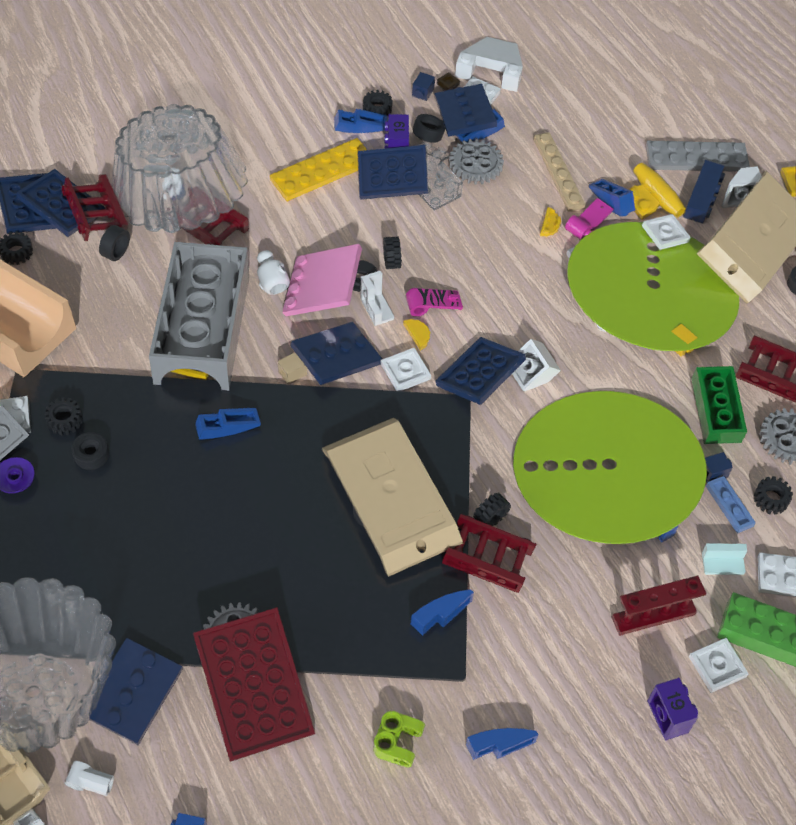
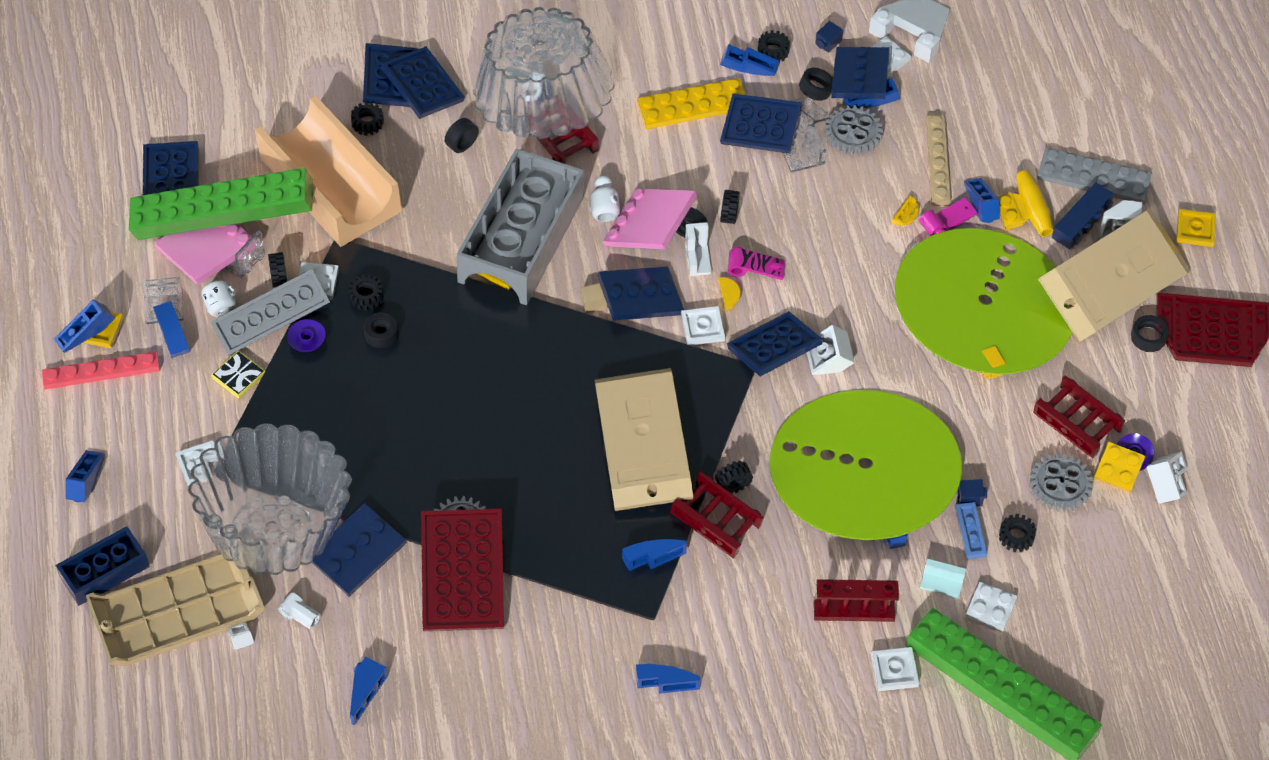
camera: 20 degrees right, 0 degrees up
dark red fence [62,174,128,241] -> none
blue slope [195,408,261,440] -> none
lime piece [373,711,425,767] -> none
dark purple brick [384,114,409,149] -> none
dark brown plate [437,72,460,91] -> none
white plate [642,214,691,250] -> none
dark purple brick [647,678,698,741] -> none
green brick [691,366,747,444] -> none

